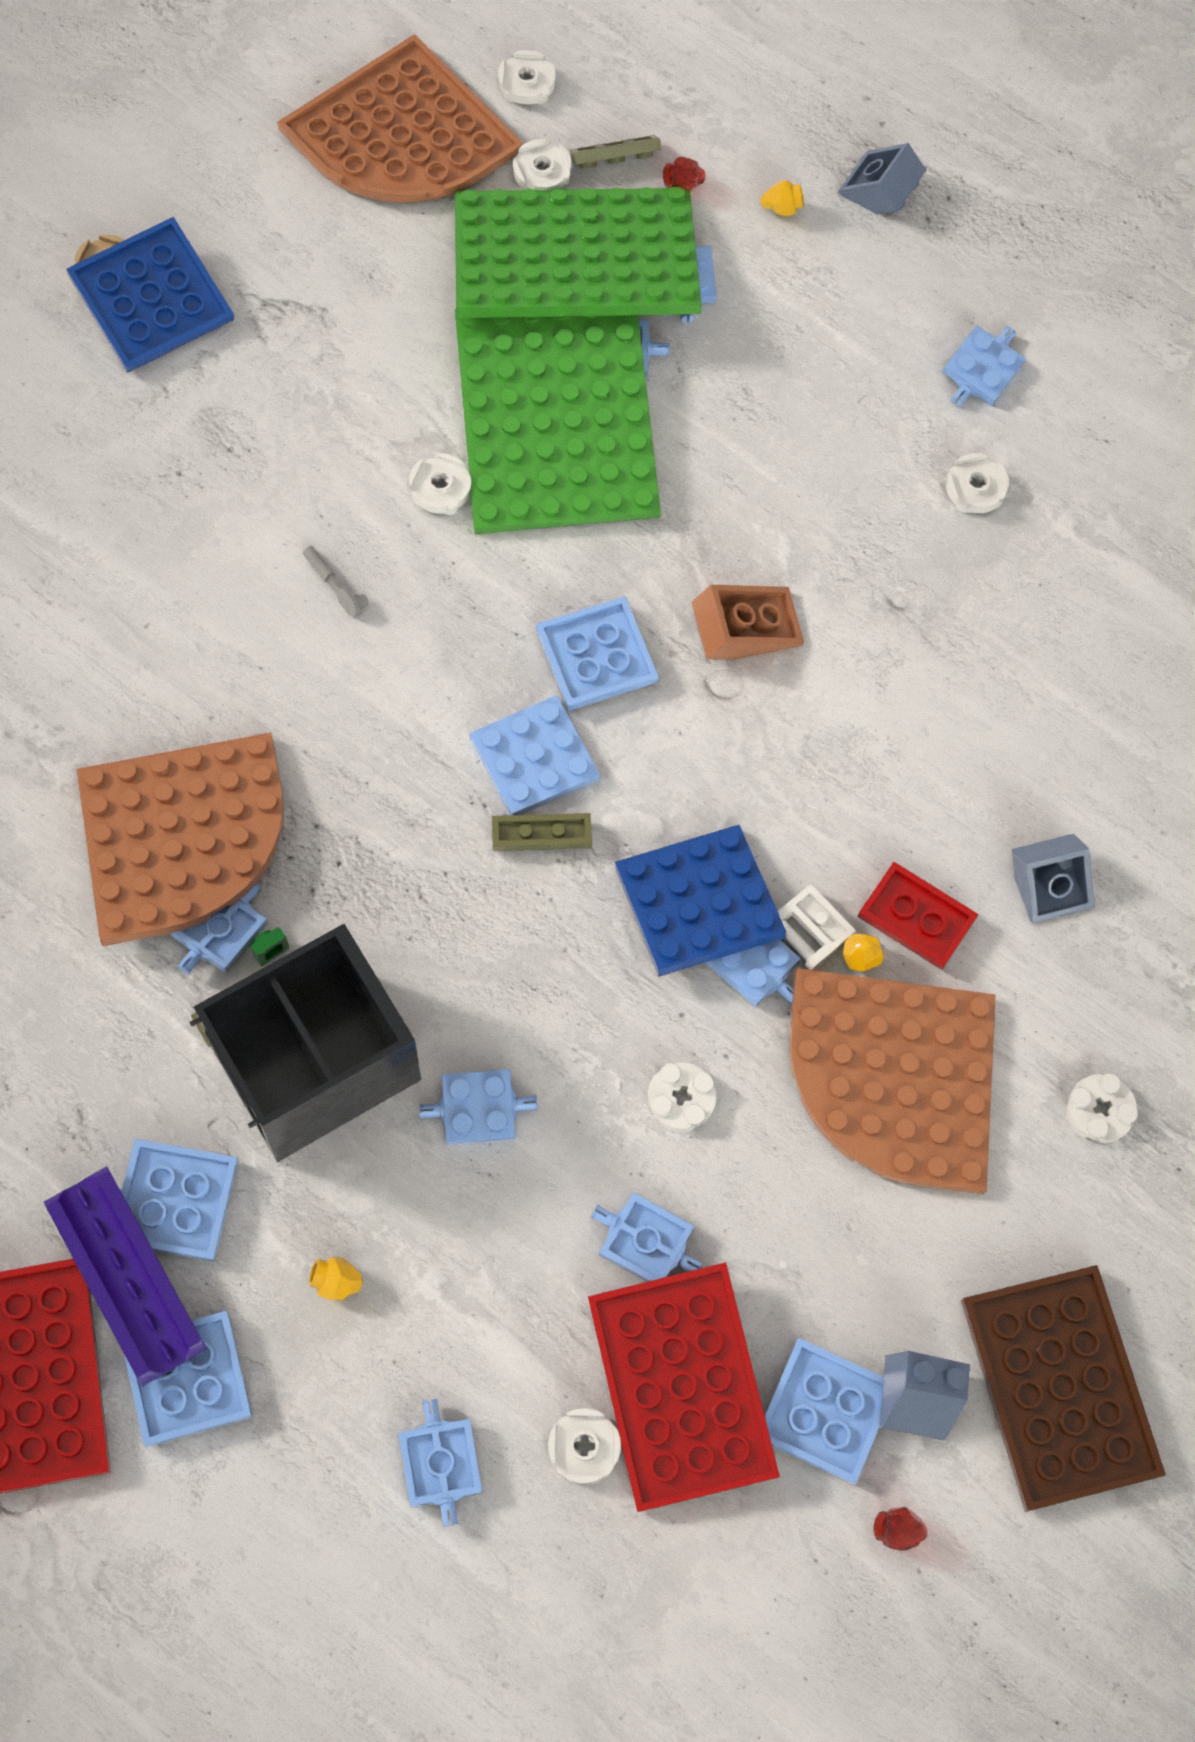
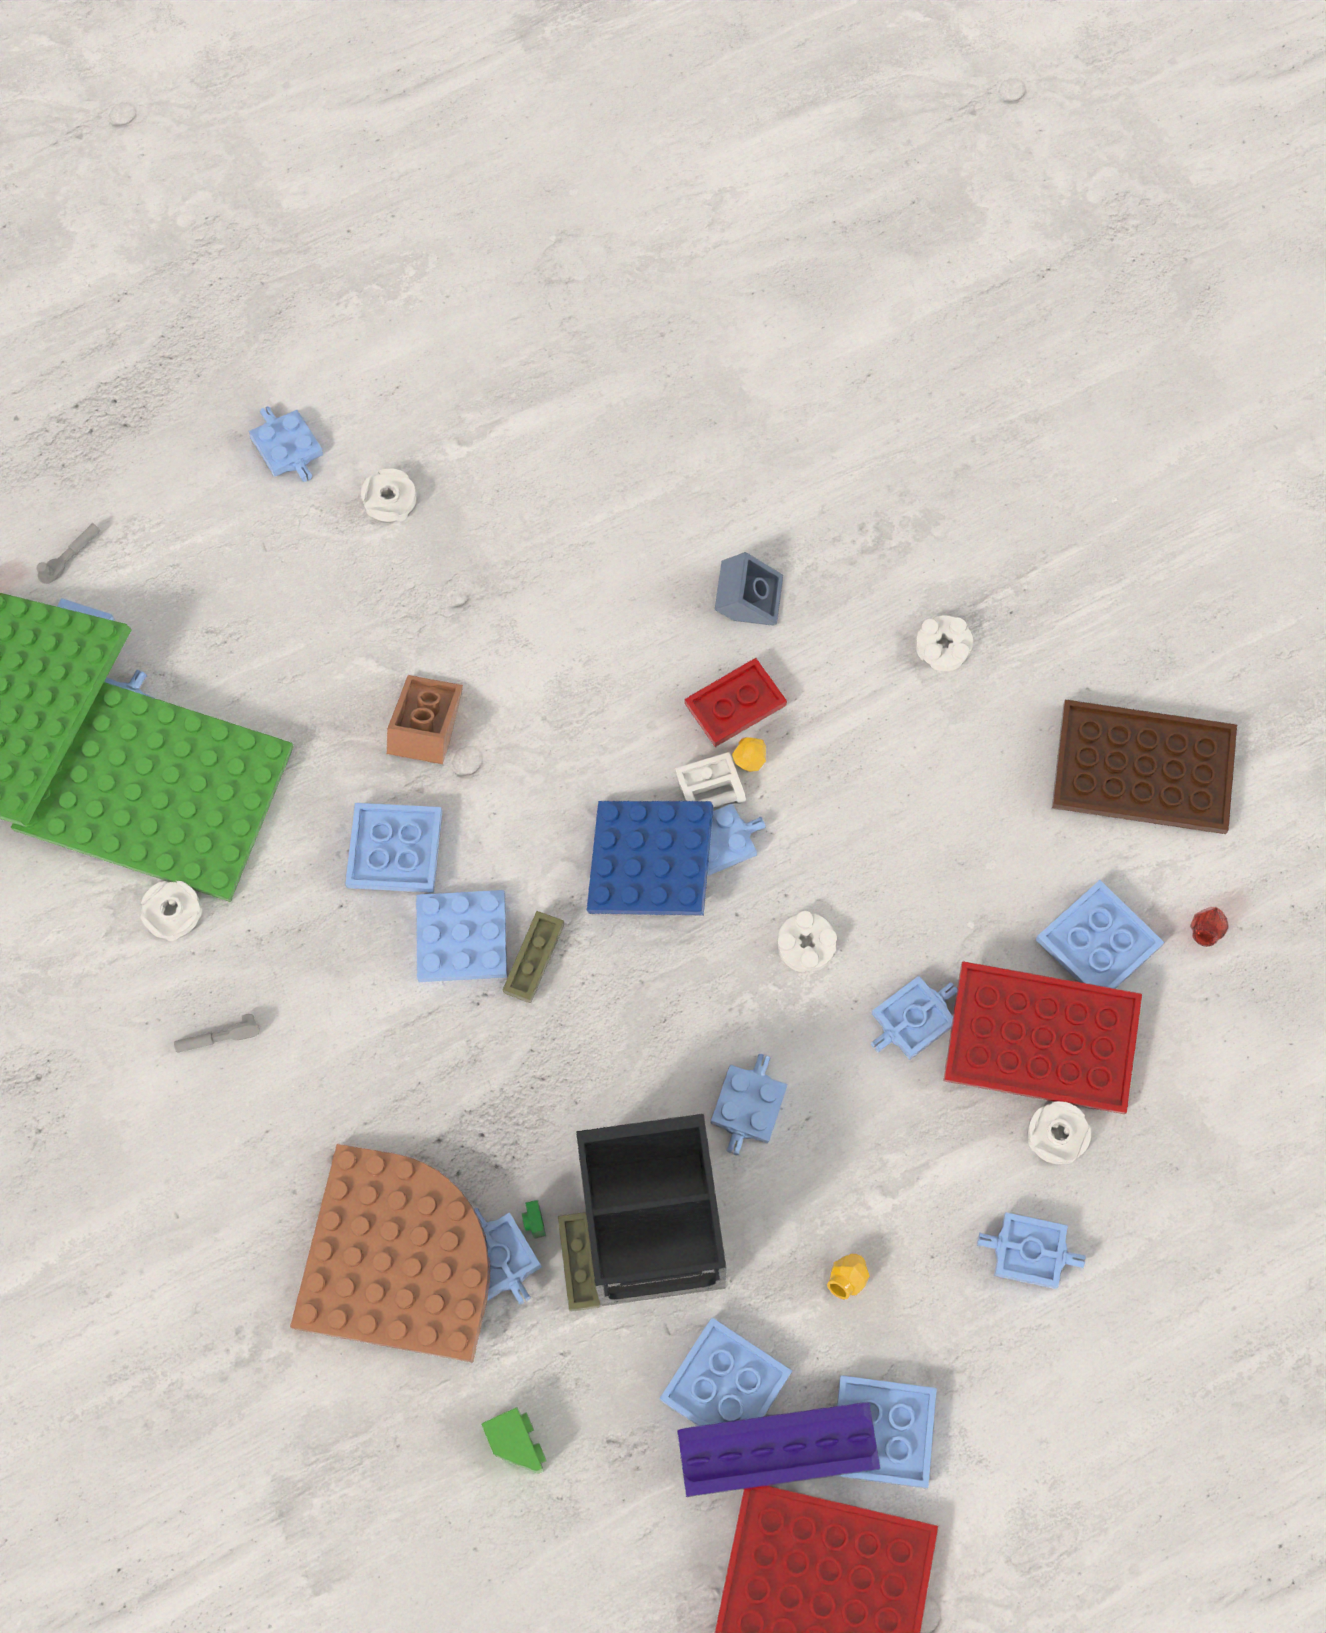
camera: 60 degrees left, 0 degrees up
yellow rock [760,180,805,216] -> none
nougat plate [789,968,996,1194] -> none
sand blue slope [838,143,926,214] -> none
sand blue slope [880,1351,970,1440] -> none
none -> light grey piece [36,523,100,584]
none -> bright green slope [481,1407,546,1474]

